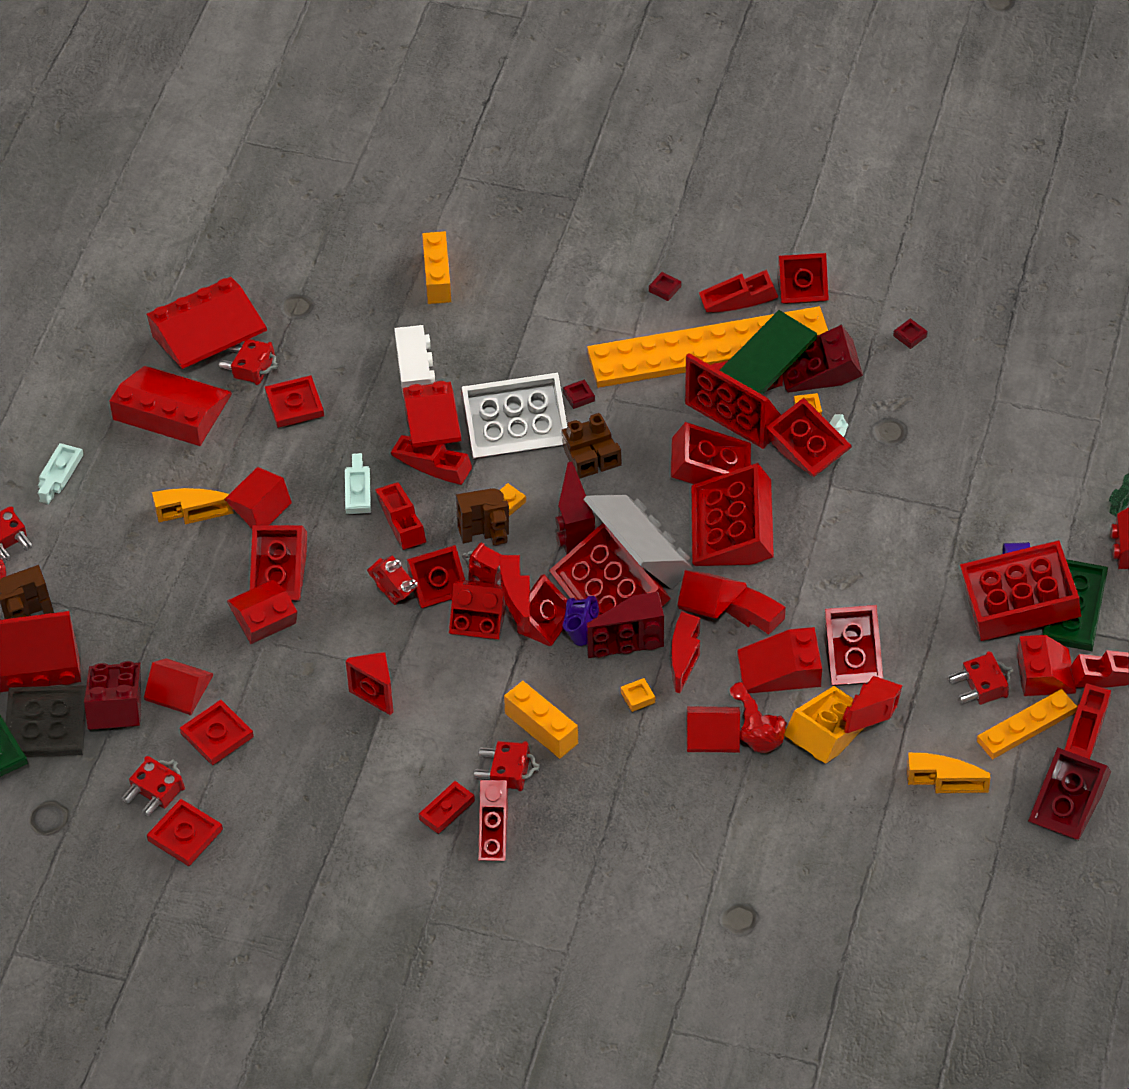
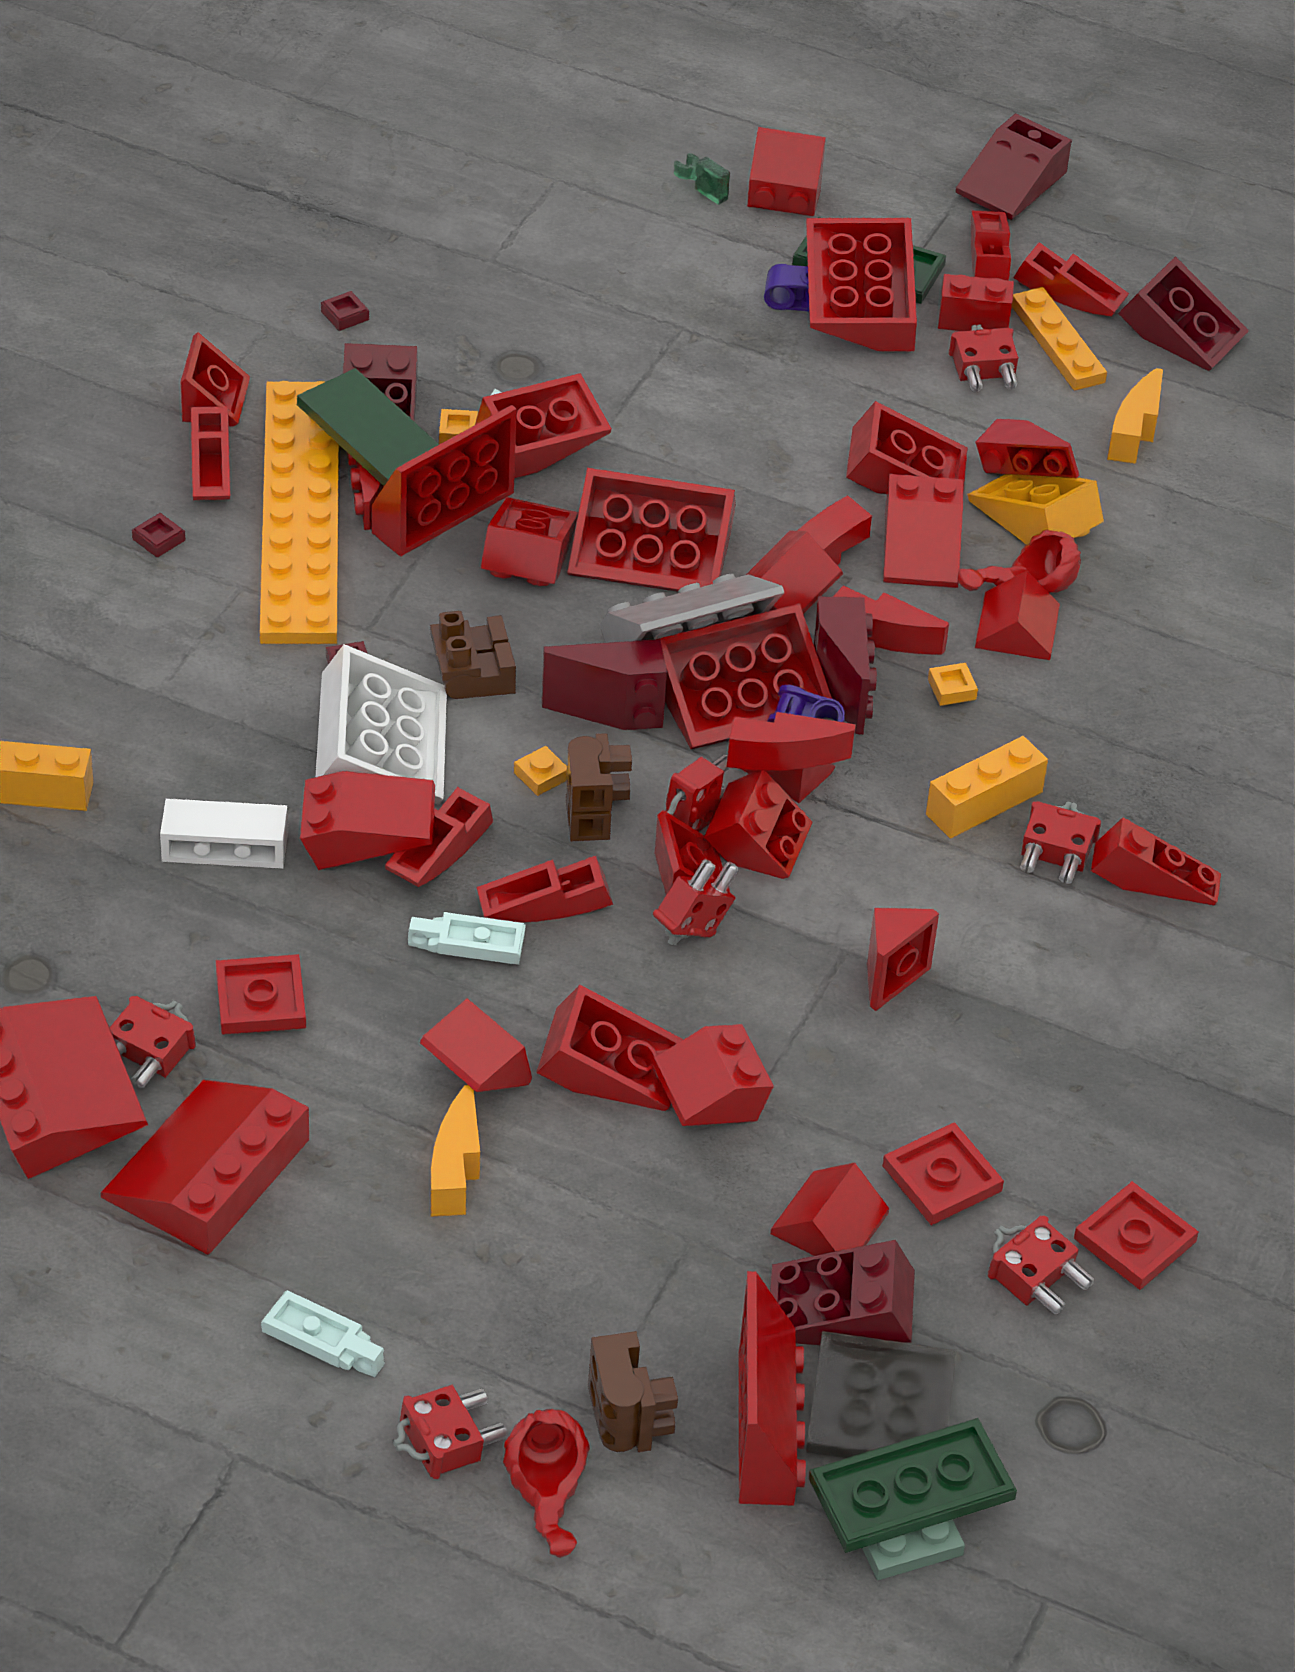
camera: 85 degrees left, 5 degrees down
red plate [419,781,475,834] -> none

